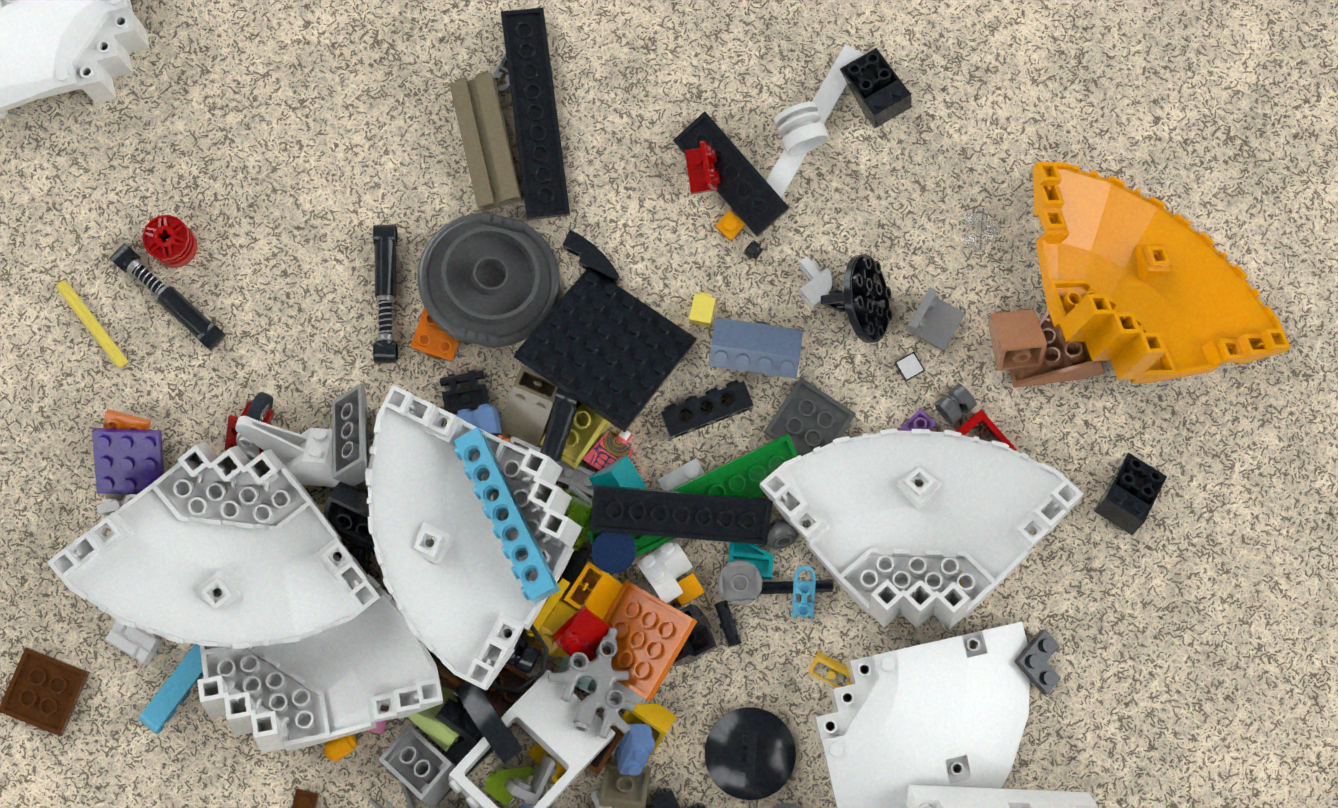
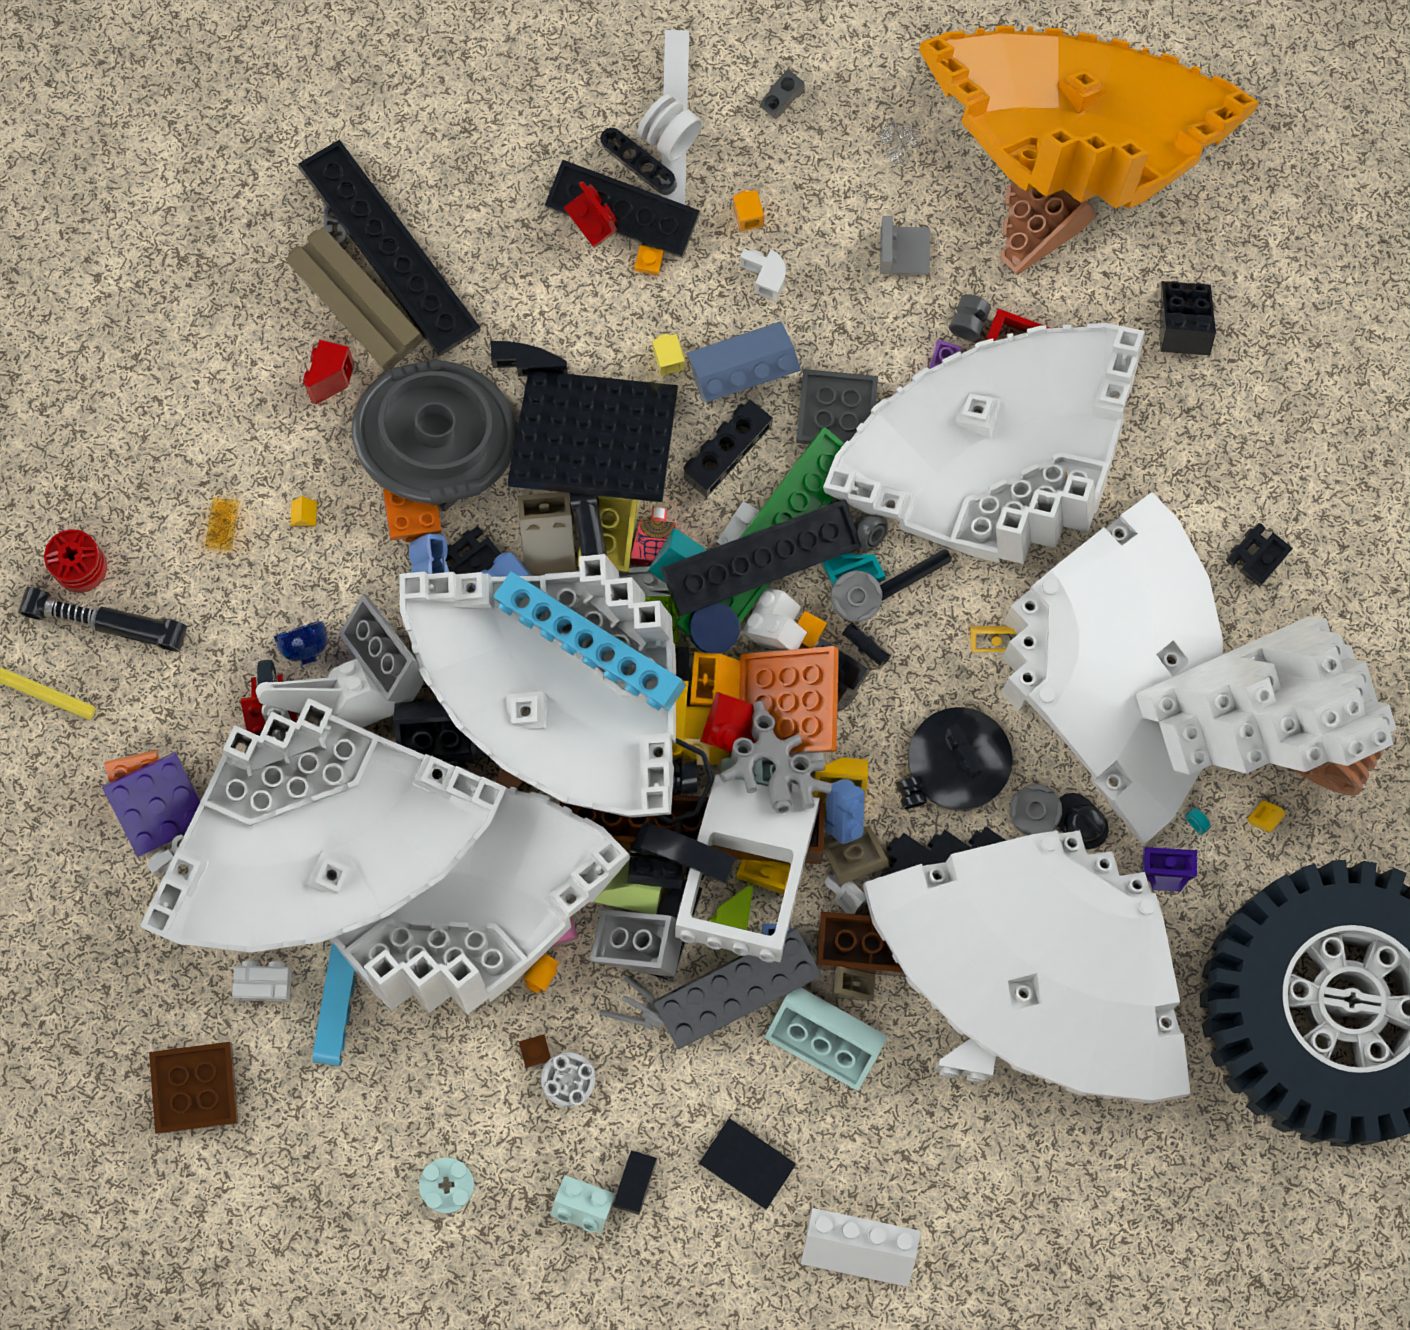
camera: 35 degrees left, 5 degrees down
black piece [373,224,398,364] -> none
light grey bracket [504,753,557,805] -> none
black plate [743,240,763,260] -> none
medium azure piece [792,566,816,619] -> none
black bracket [821,254,892,343] -> none
black slope [840,48,911,128] -> none
white tile [894,352,925,382] -> none
nougat slope [988,309,1047,371] -> none
plate [1014,629,1061,694] -> none
none -> clear yellow plate [205,498,239,551]
none -> clear blue cylinder [273,620,328,665]
none -> yellow slope [290,496,317,526]
none -> red slope [303,339,355,405]
none -> medium blue brick [409,534,449,574]
none -> black beam [600,128,677,195]
none -> light orange brick [733,190,764,232]
none -> dark grey leg [760,69,805,119]
none -> black wheel [896,776,927,809]
none -> black plate [1226,523,1293,588]

